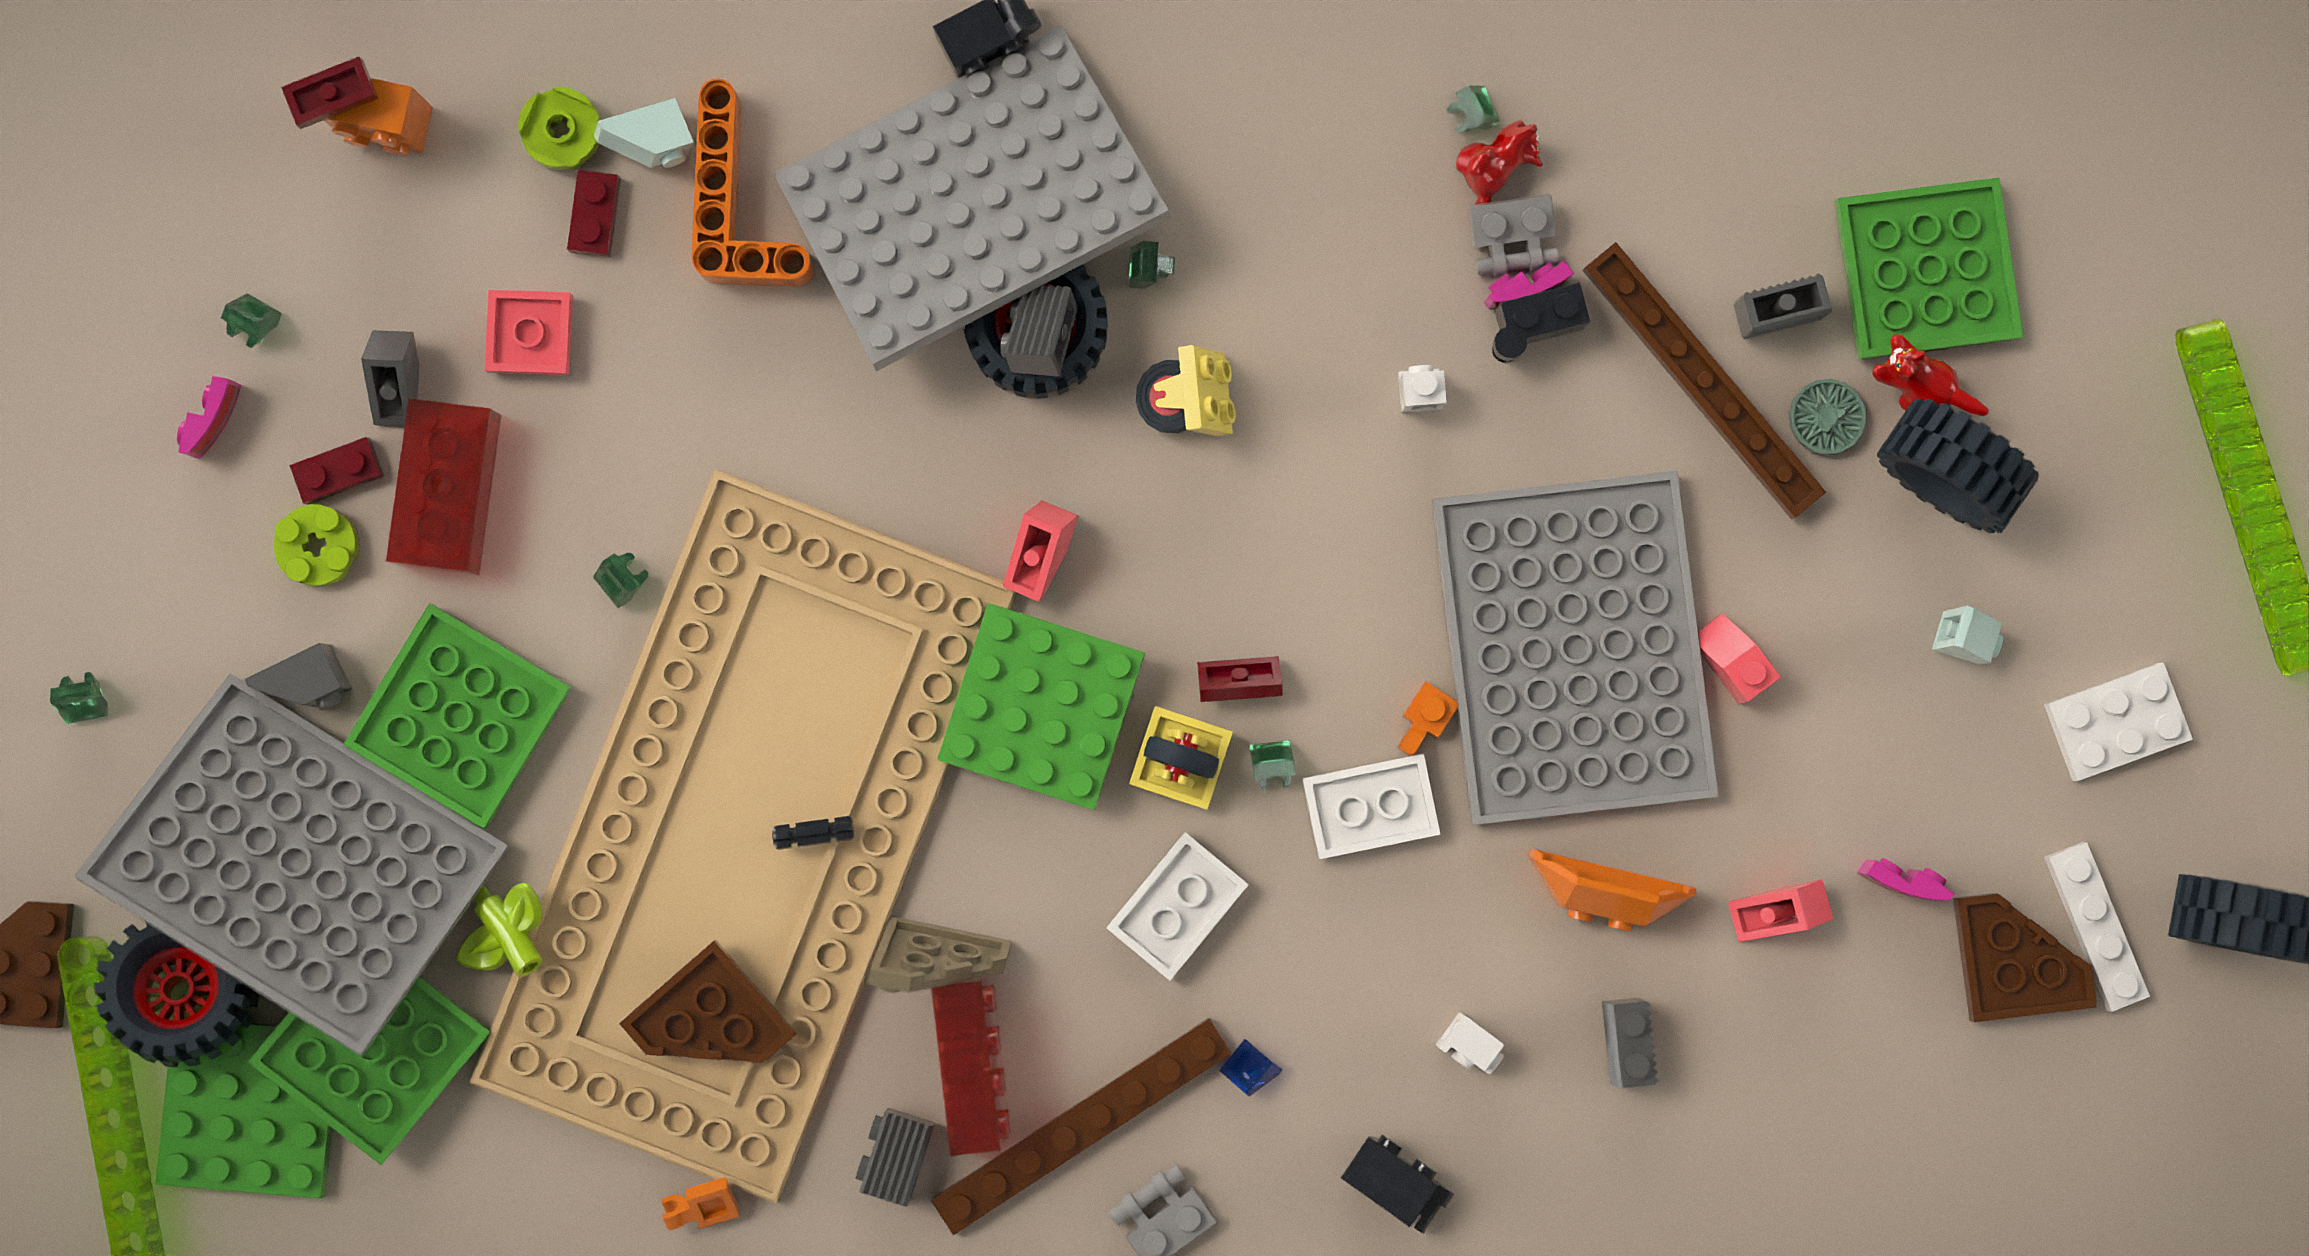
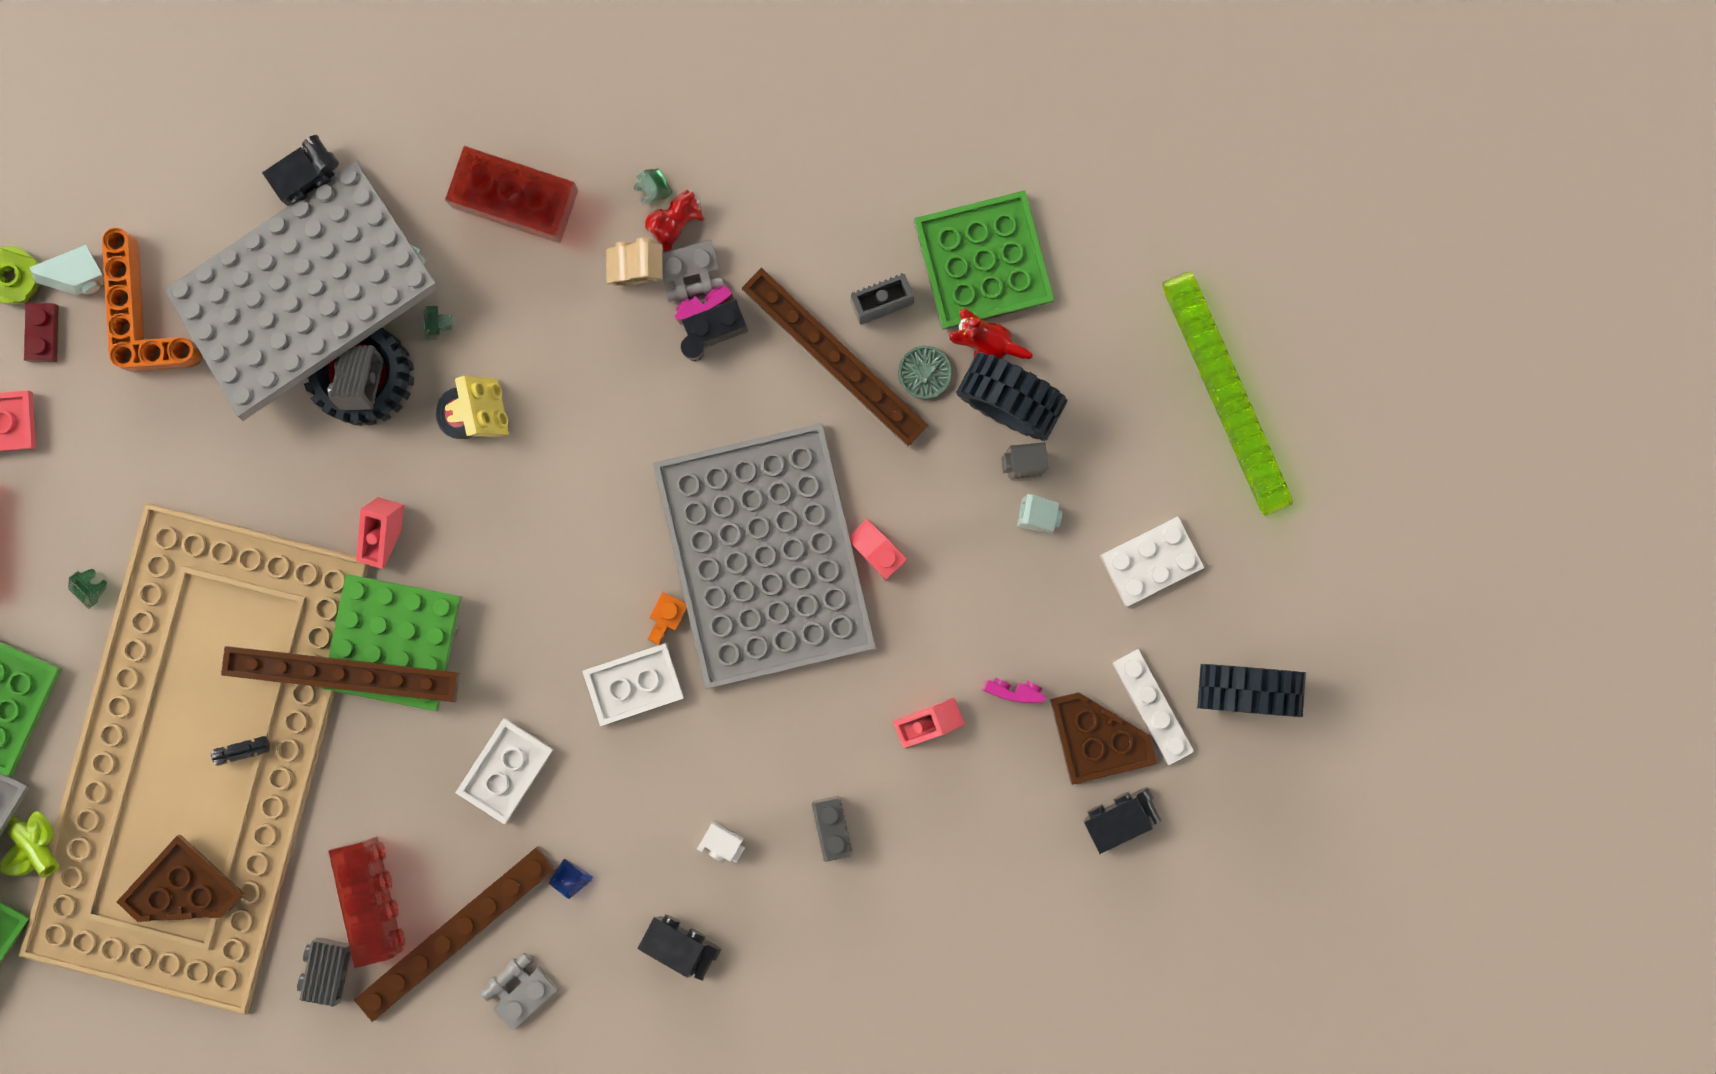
camera: 10 degrees left, 0 degrees up
orange plate [661,1177,740,1230] -> none
dark tan plate [867,916,1011,993] -> none
light yellow plate [1129,706,1233,810] -> none
dark red plate [1197,656,1283,702] -> none
clear green tile [1249,740,1295,790] -> none
white brick [1398,365,1447,413] -> none
orange wedge [1527,849,1697,932] -> none
none -> reddish brown plate [221,646,460,702]
none -> clear red brick [445,146,579,243]
none -> tan brick [606,238,663,287]
none -> dark grey brick [1001,442,1048,480]
none -> black hinge [1084,787,1162,854]

